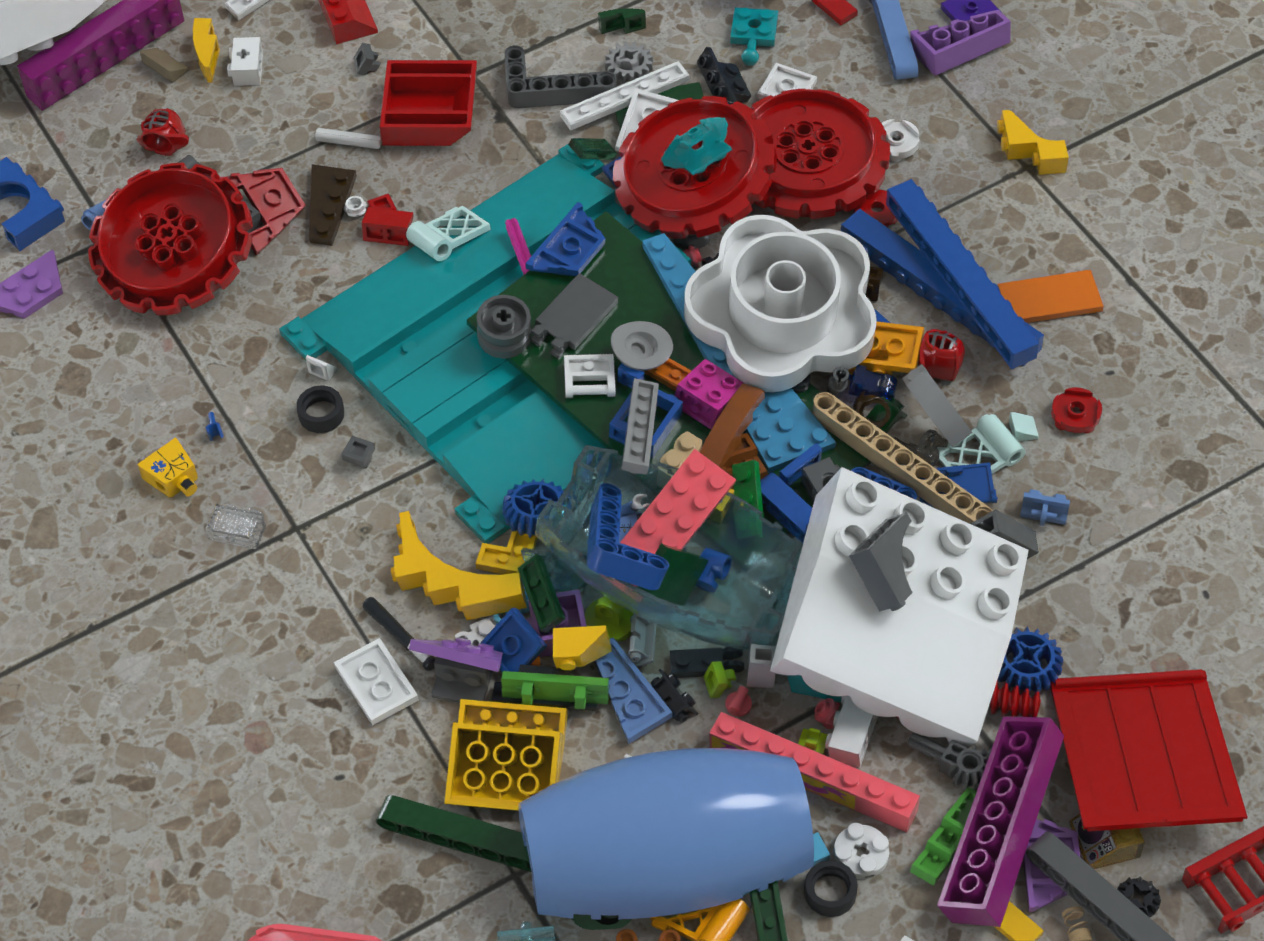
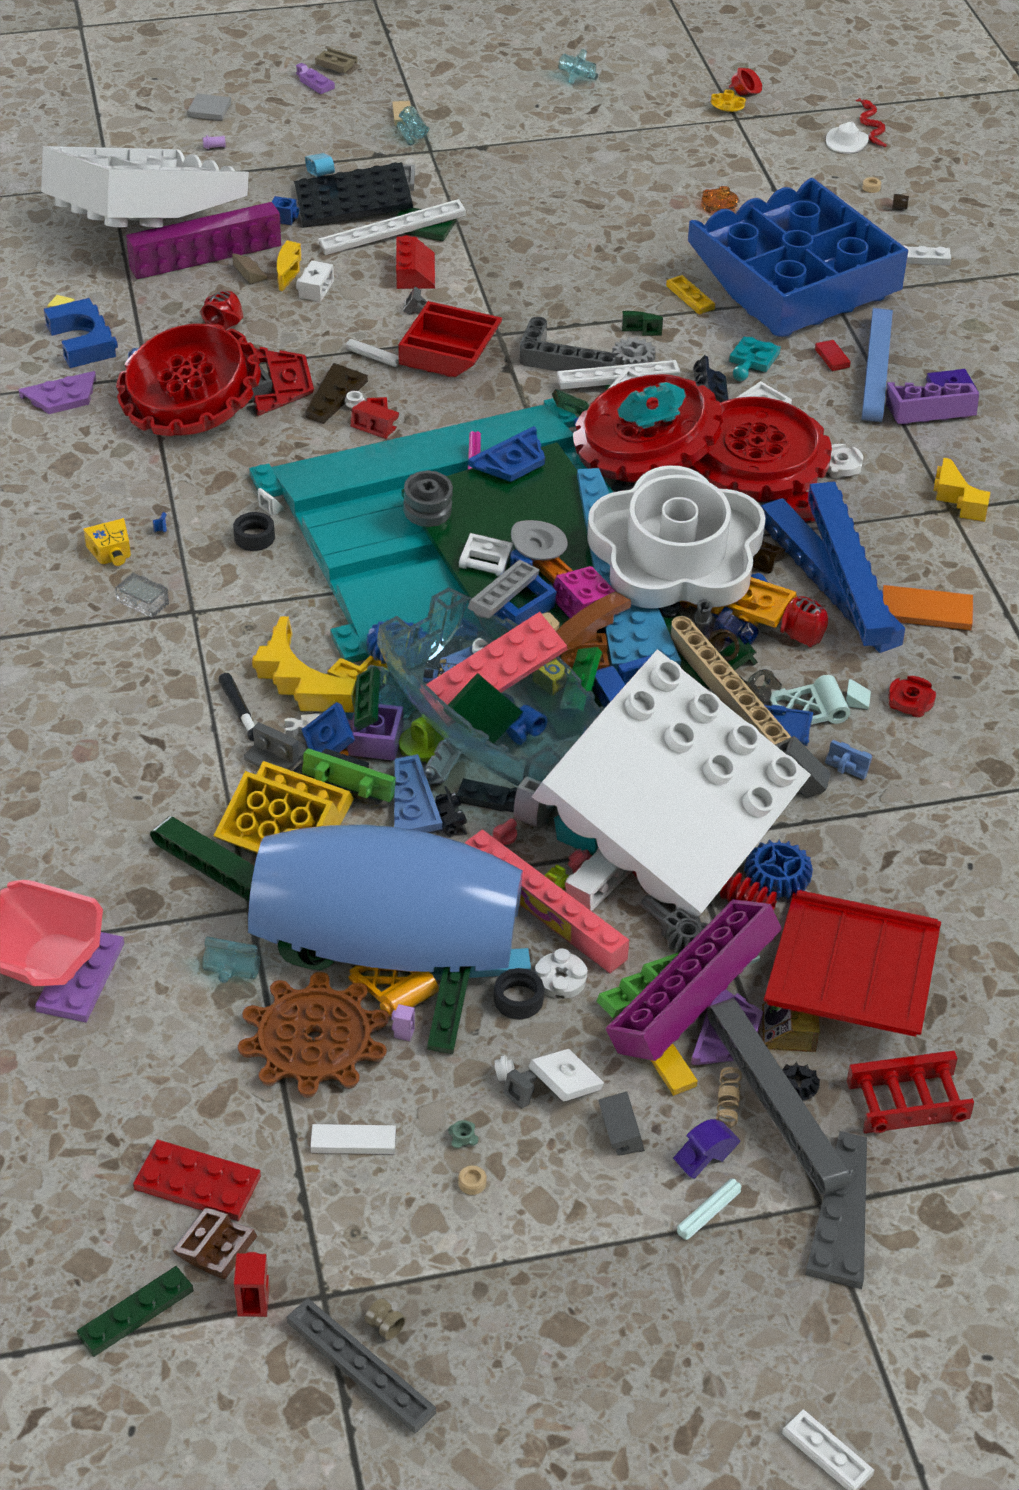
camera: 15 degrees right, 10 degrees down
white plate [334,638,419,726] -> none
dark grey tile [341,436,375,468] -> none
light aqua piece [406,206,491,261] -> none
medium lavender wing [409,638,503,672] -> none
dark grey tile [531,273,618,359] -> none
yellow slope [553,625,612,670] -> none
blue beam [587,483,669,590] -> none
lime tile [703,661,737,699] -> none
dark grey arch [849,512,913,612] -> none
light grey arch [902,364,973,447] -> none

